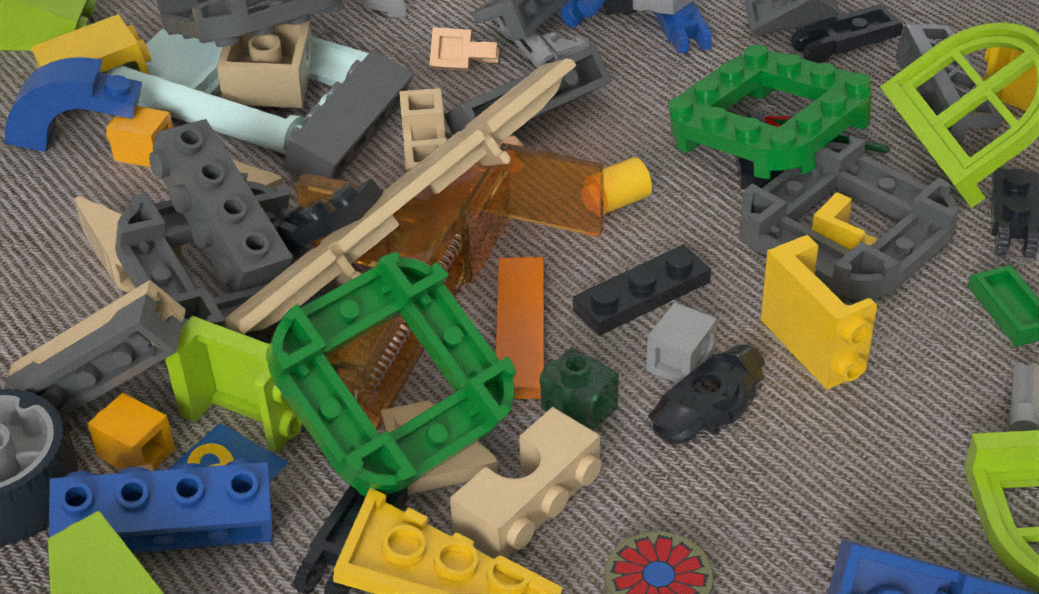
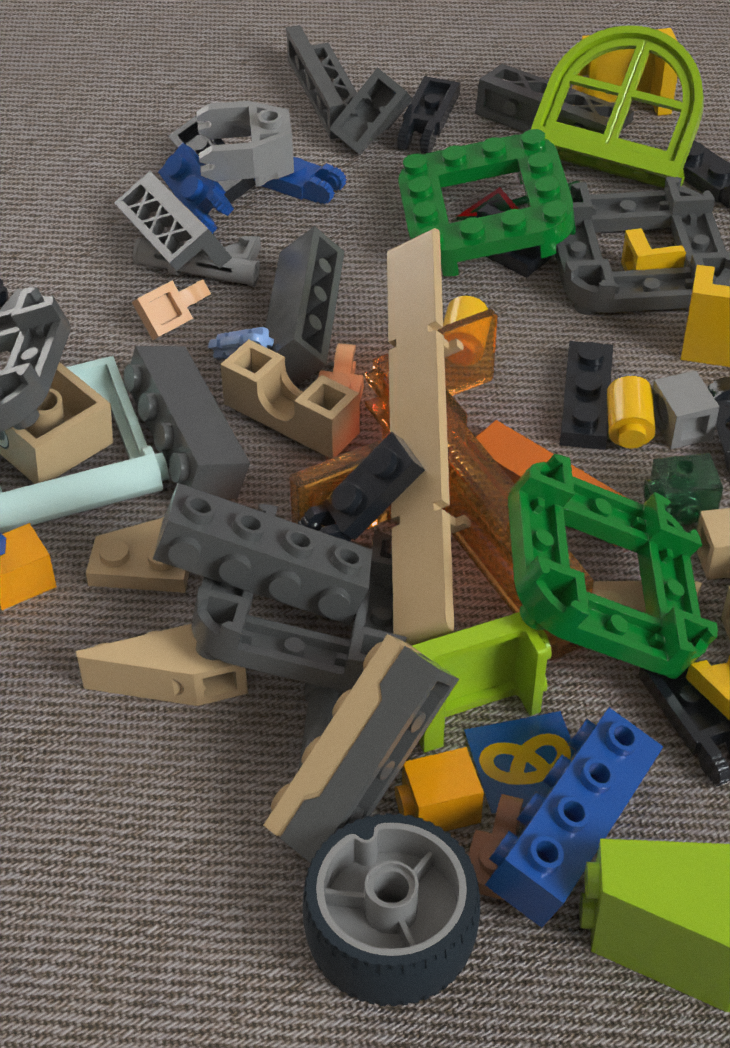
camera: 50 degrees left, 5 degrees up
none -> light blue axle [208,327,274,360]
none -> yellow brick [607,376,655,449]

